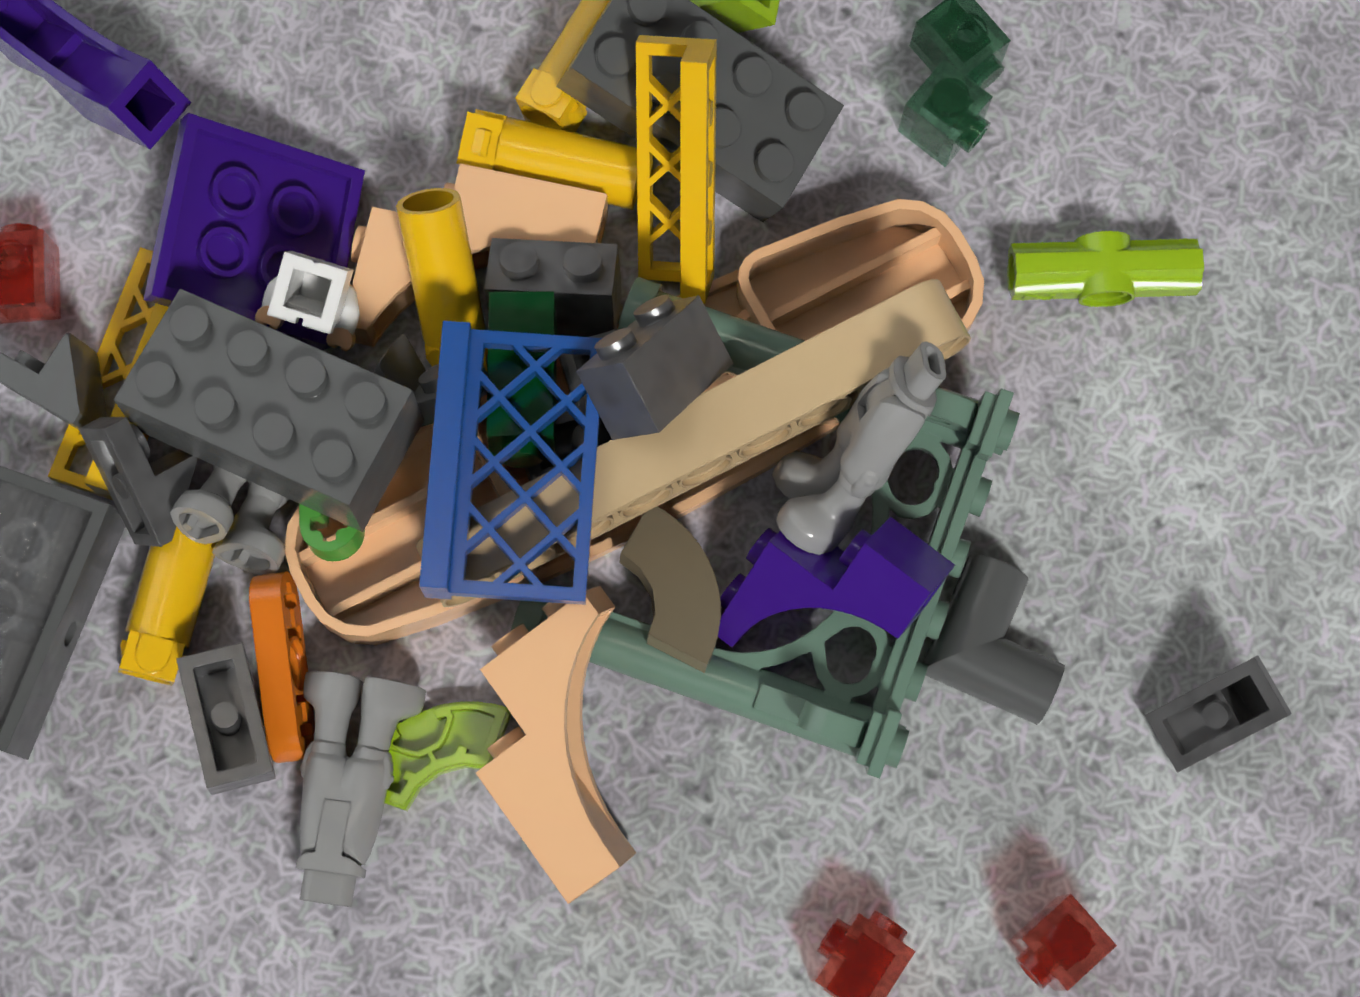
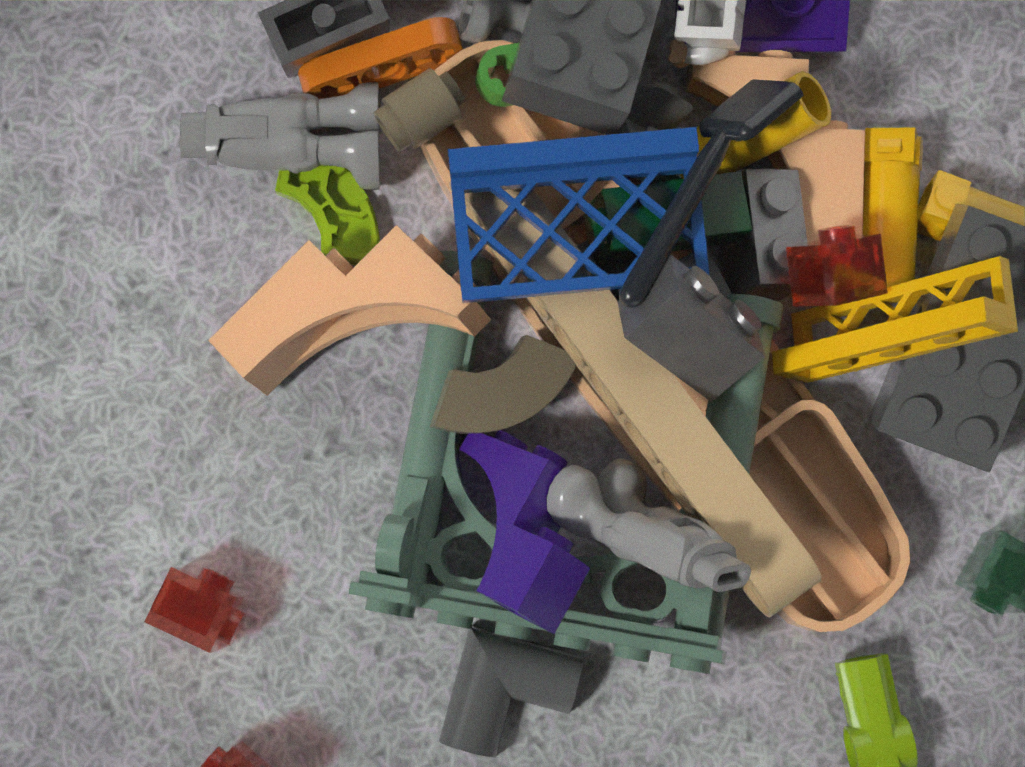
camera: 75 degrees right, 5 degrees up
none -> dark tan brick [373,68,465,152]
none -> black piece [619,79,804,308]
none -> clear red brick [786,225,888,306]

